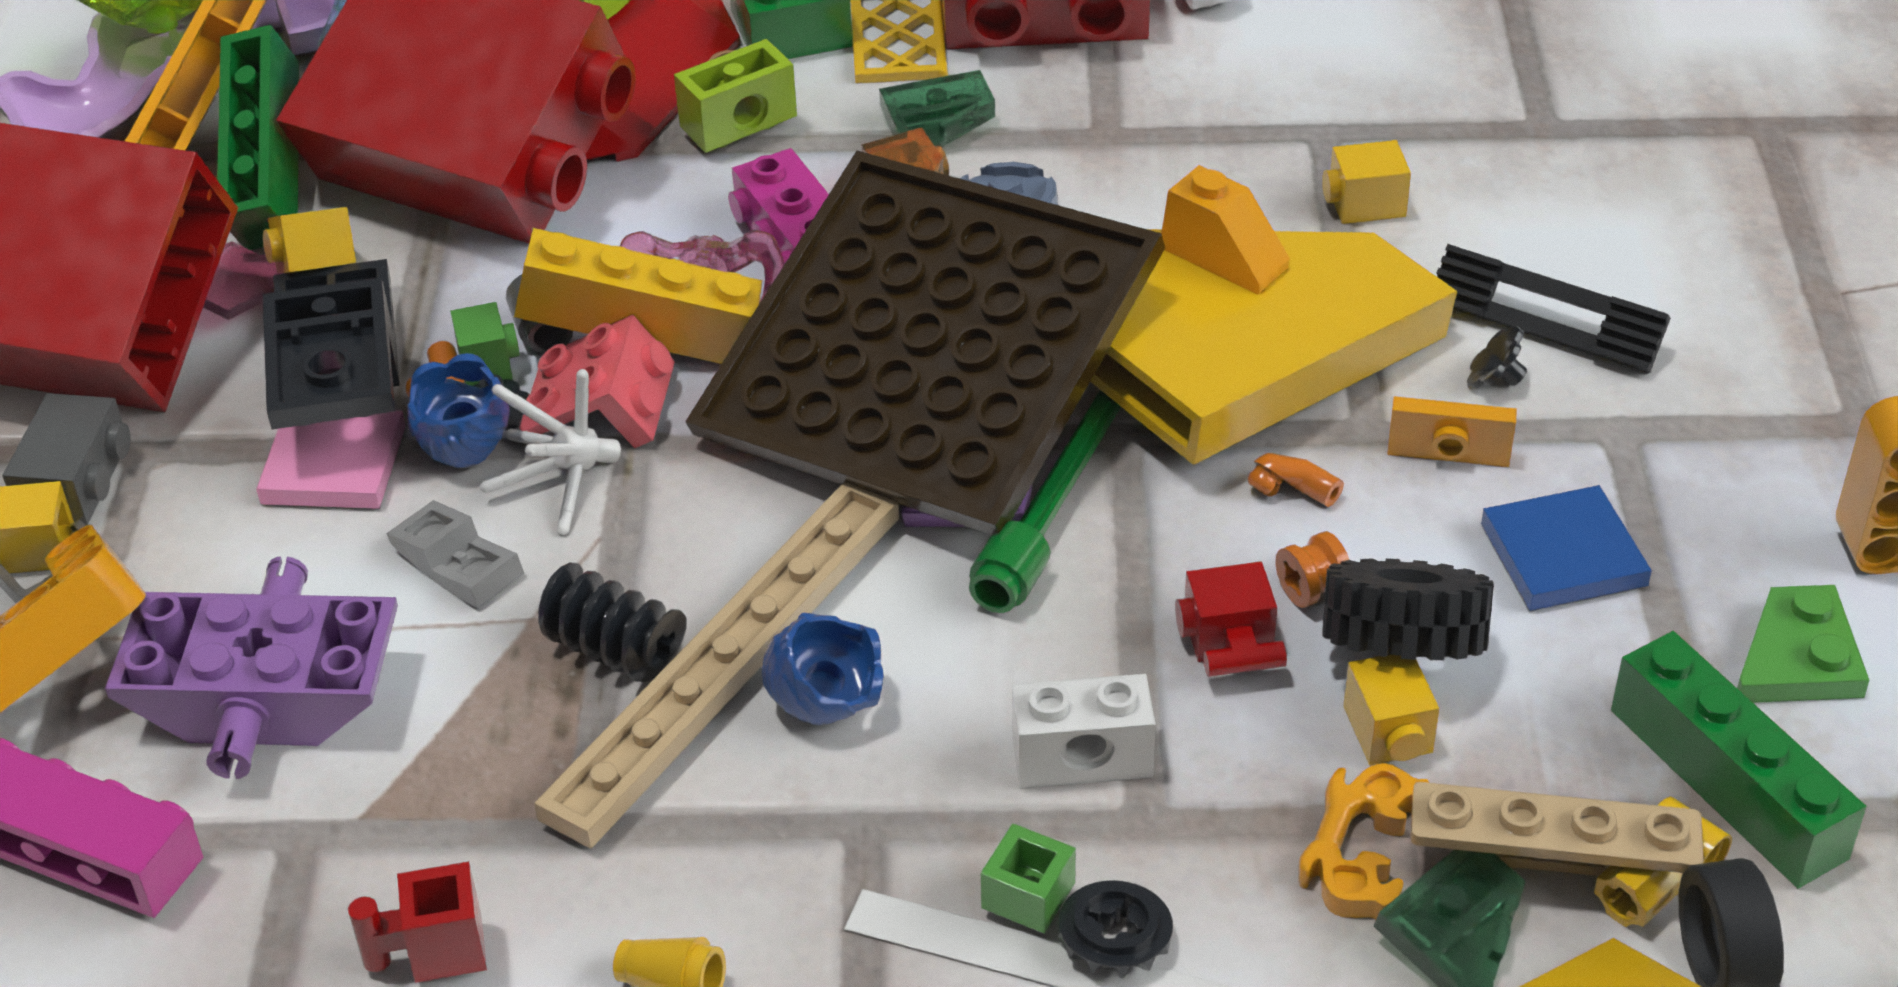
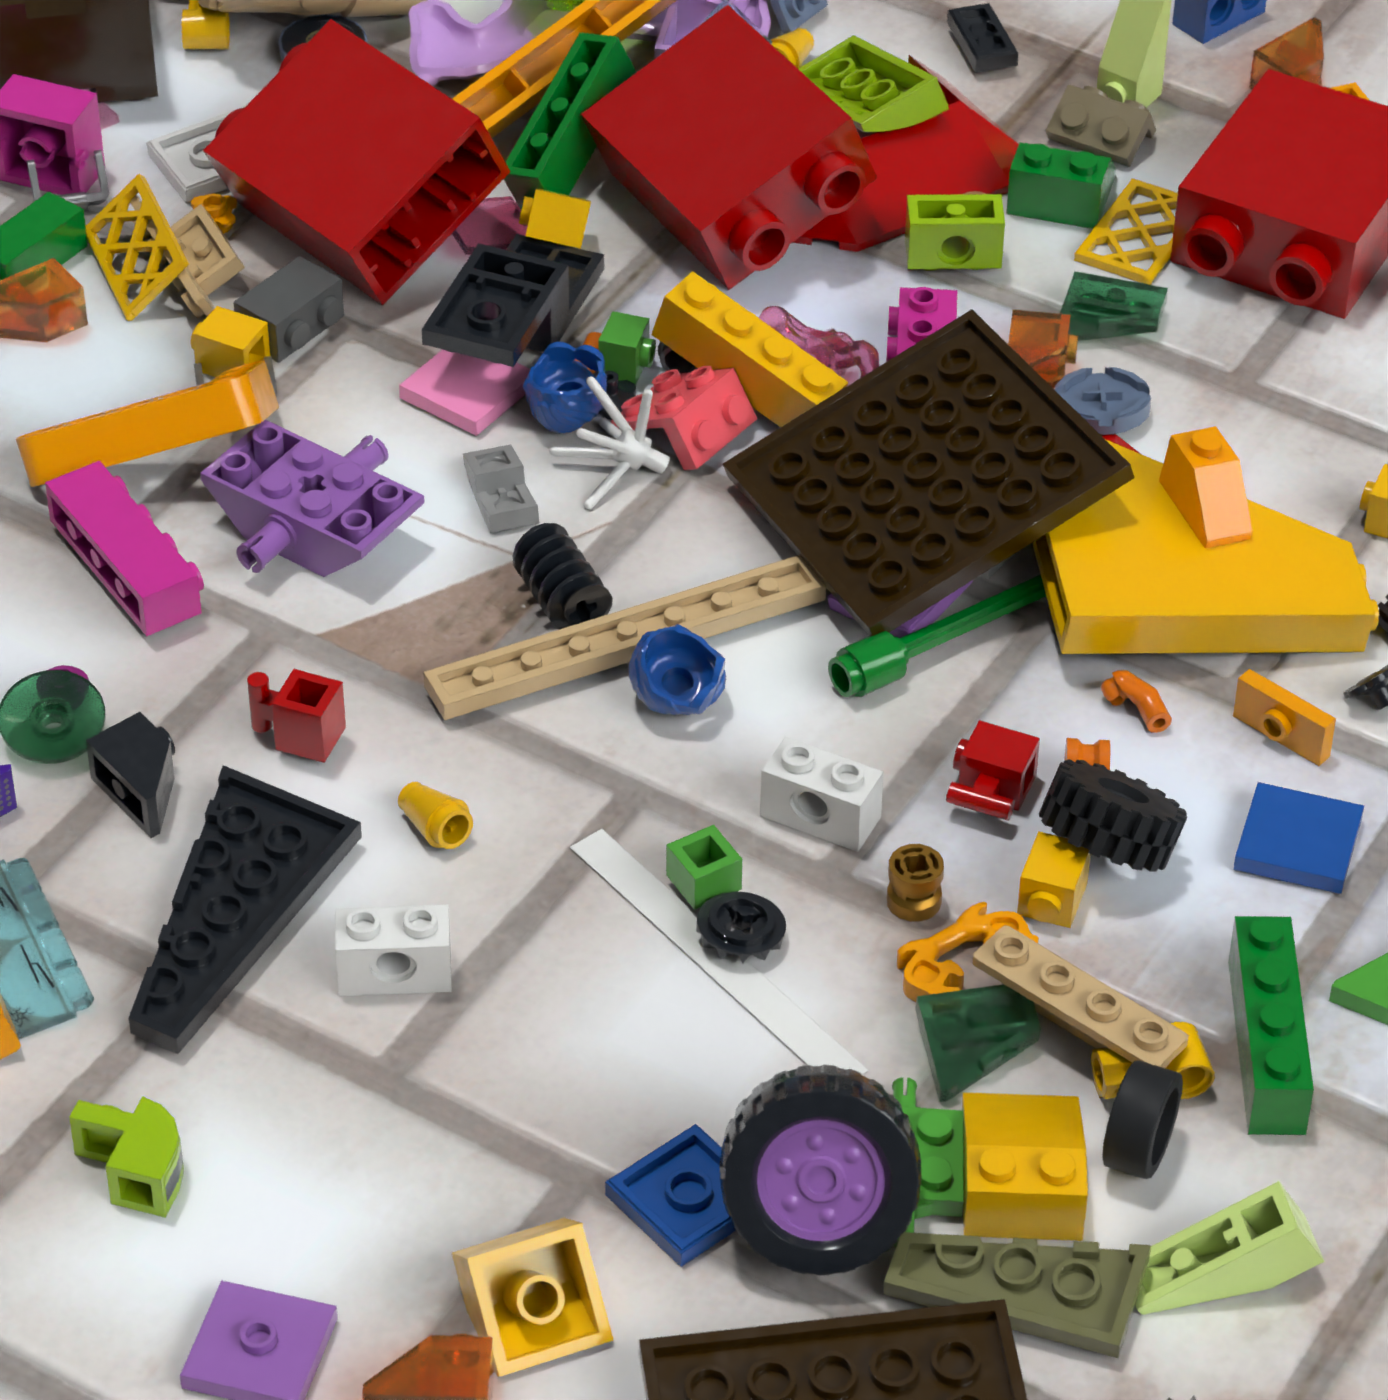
camera: 30 degrees right, 0 degrees up
none -> pearl gold wheel [887,844,944,922]

